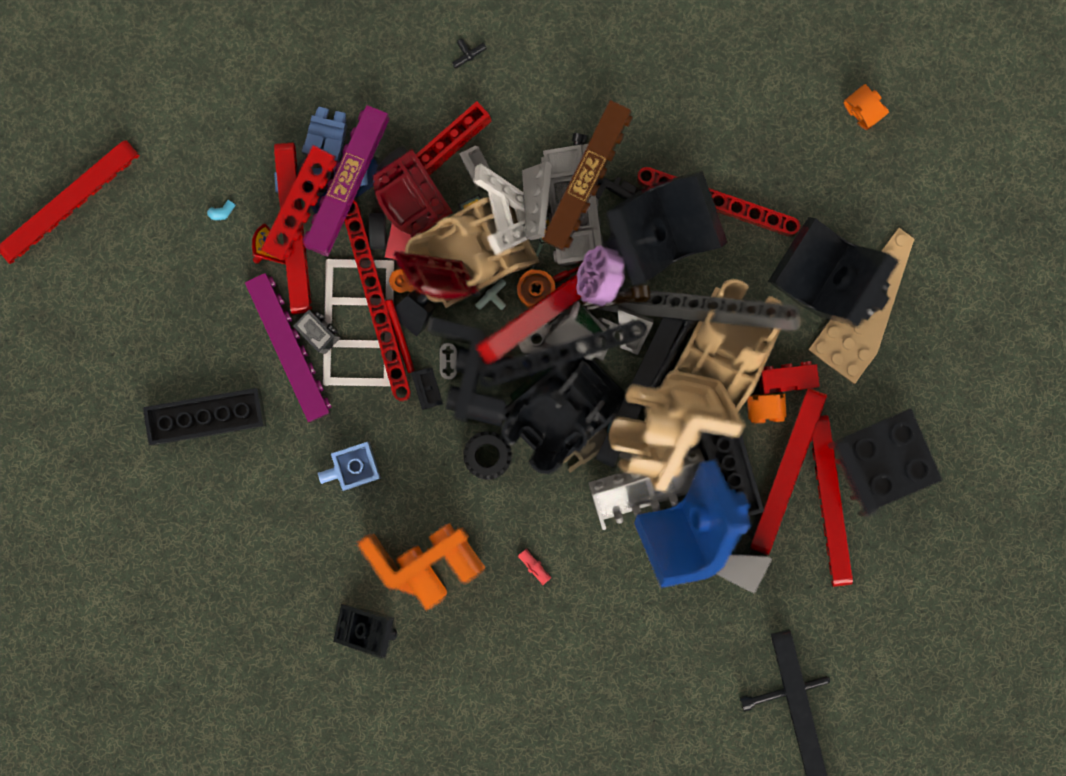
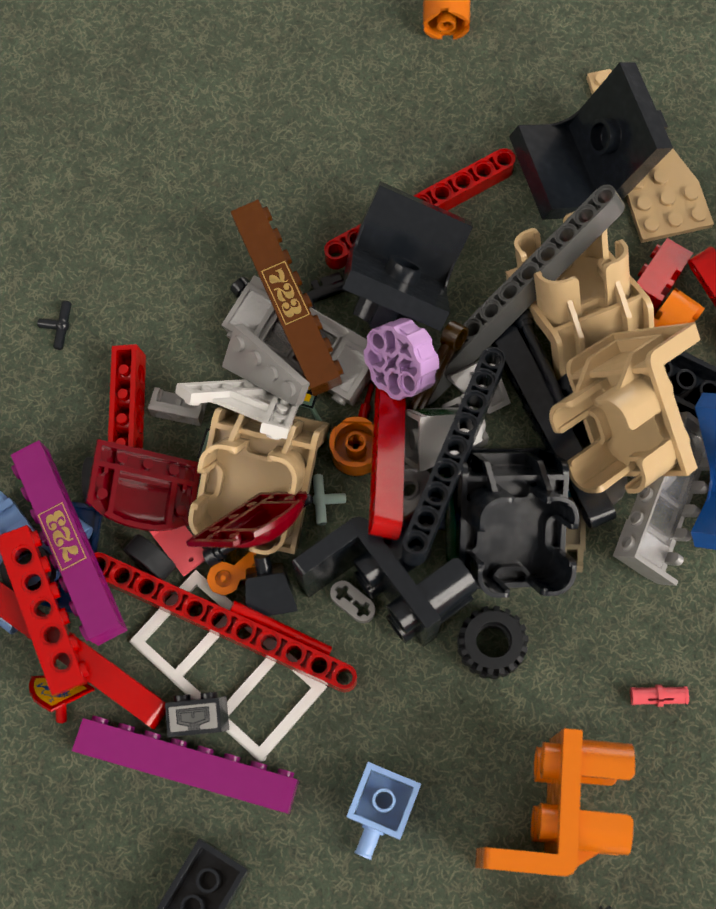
camera: 50 degrees left, 15 degrees down
black hinge [411,368,443,410] -> none

